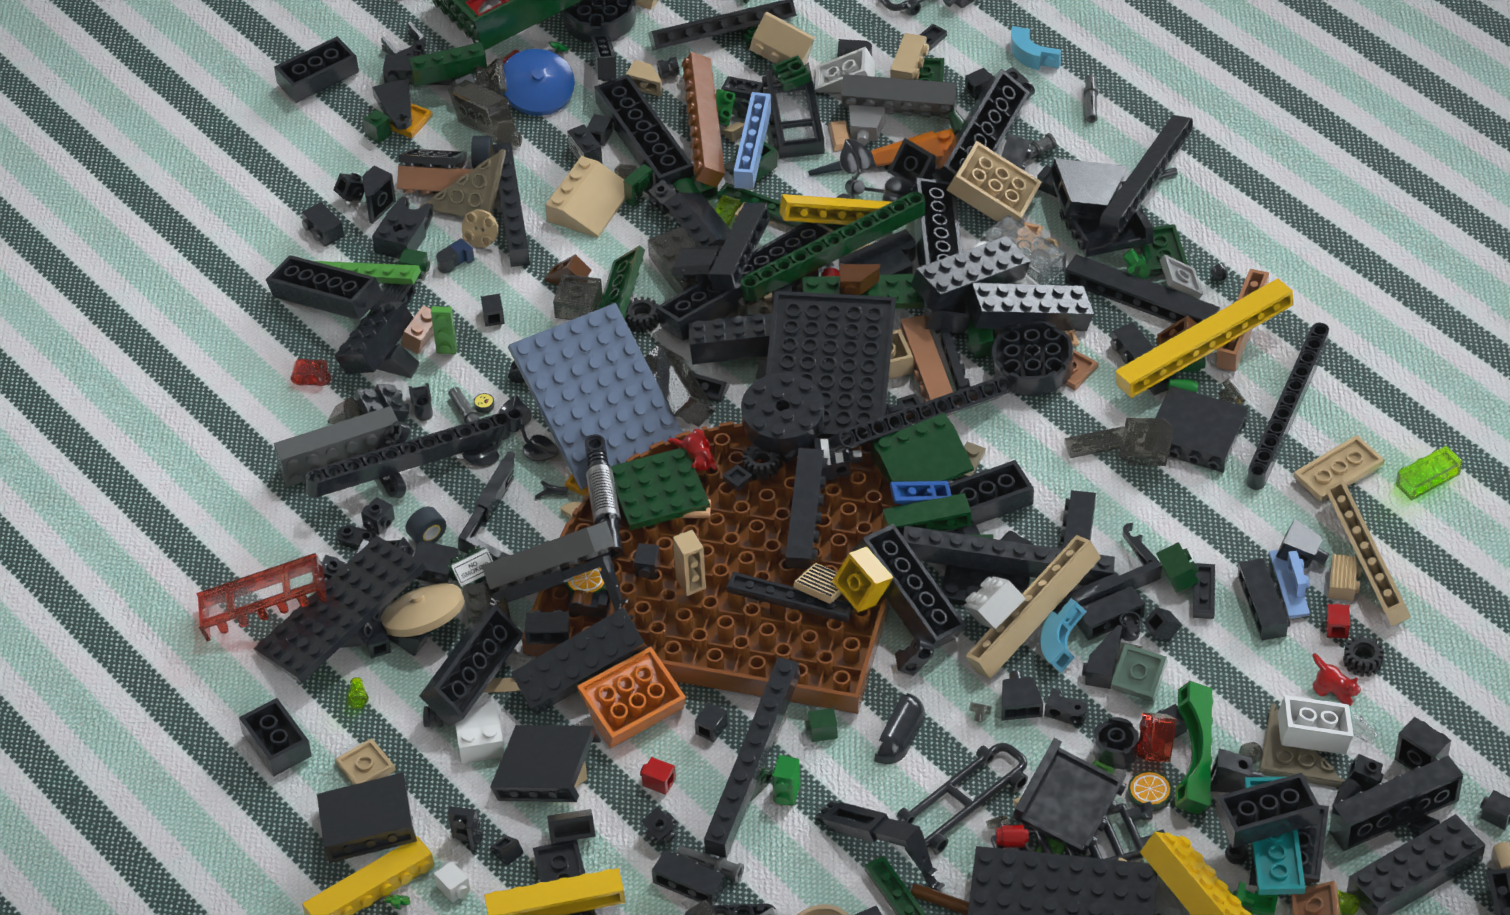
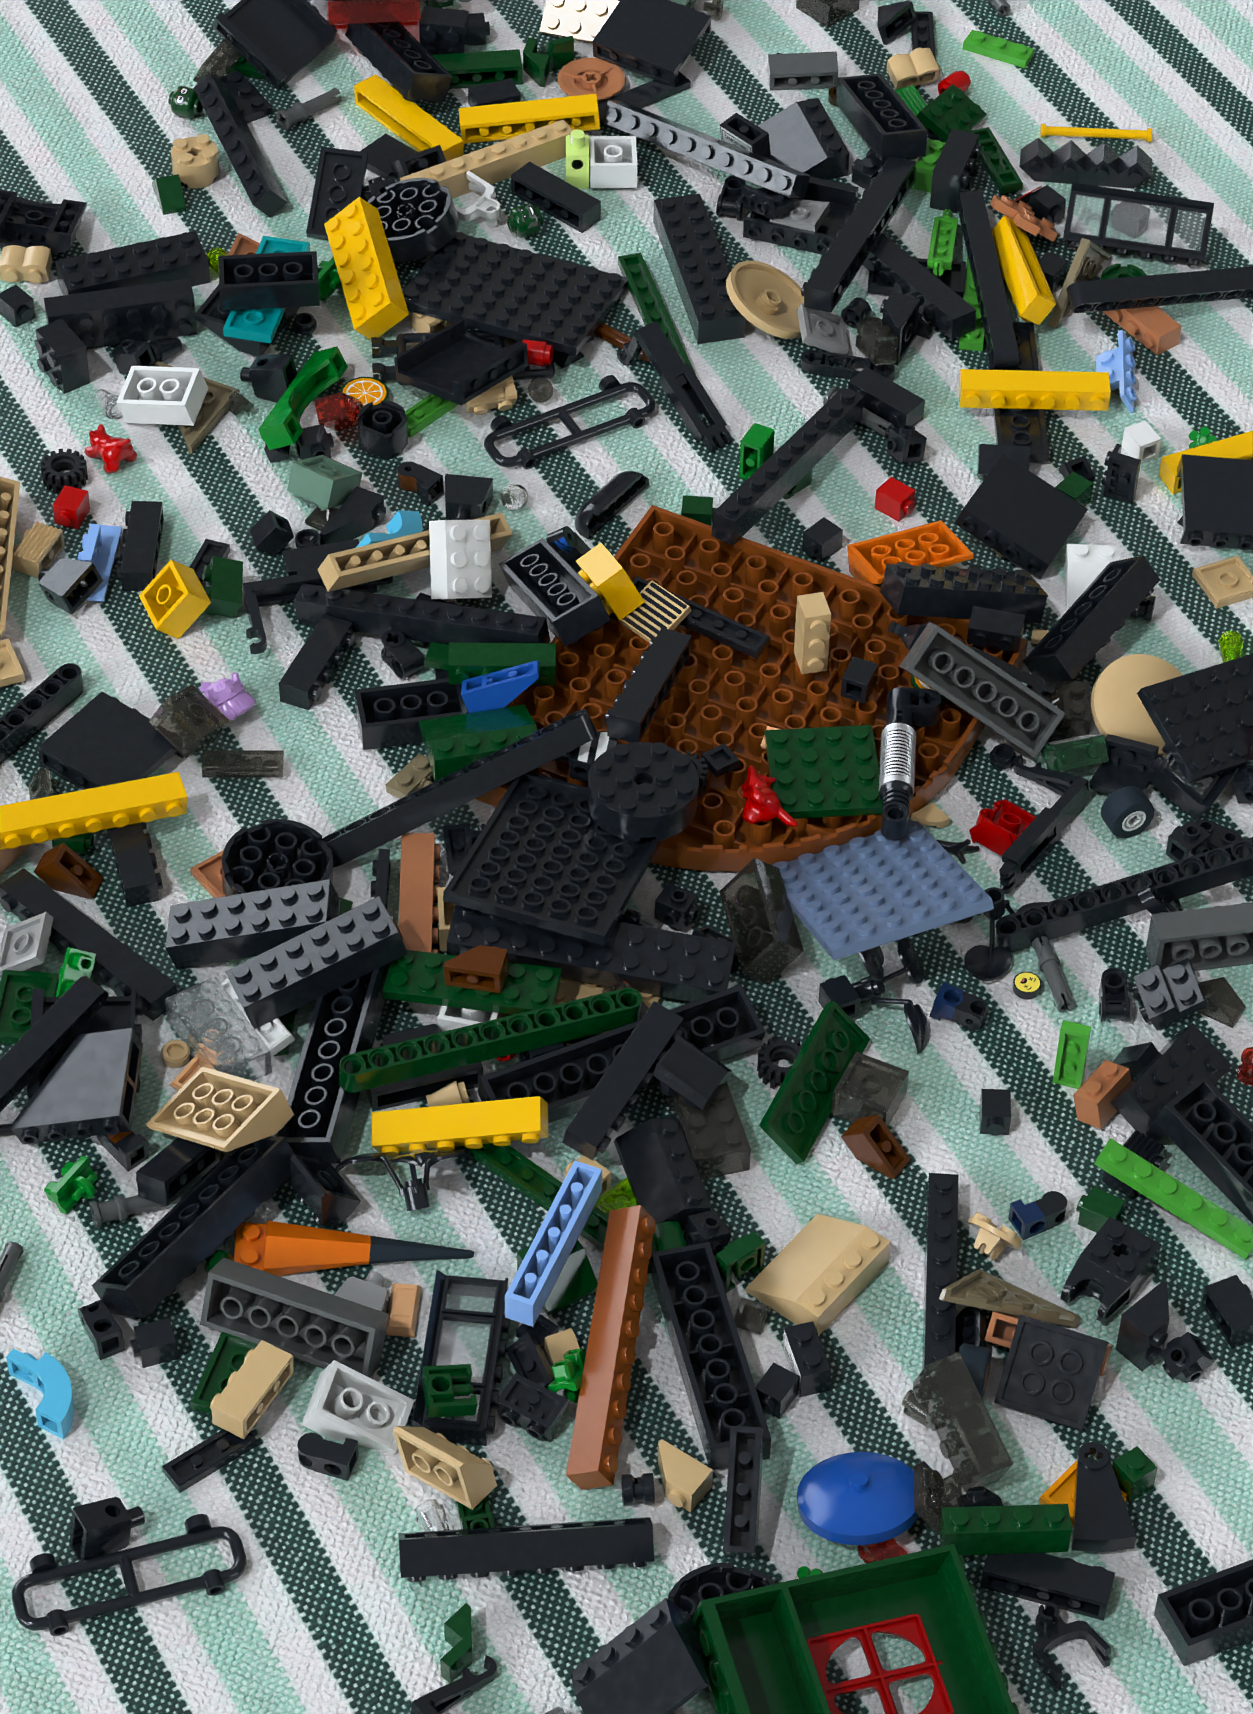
camera: 170 degrees left, 0 degrees up
none -> green hips [44,1156,99,1214]
none -> yellow brick [139,559,211,639]
none -> lavender hair [195,672,256,727]
none -> black brick [654,882,699,931]
none -> red slope [969,799,1036,856]
none -> dark green brick [1055,472,1093,507]

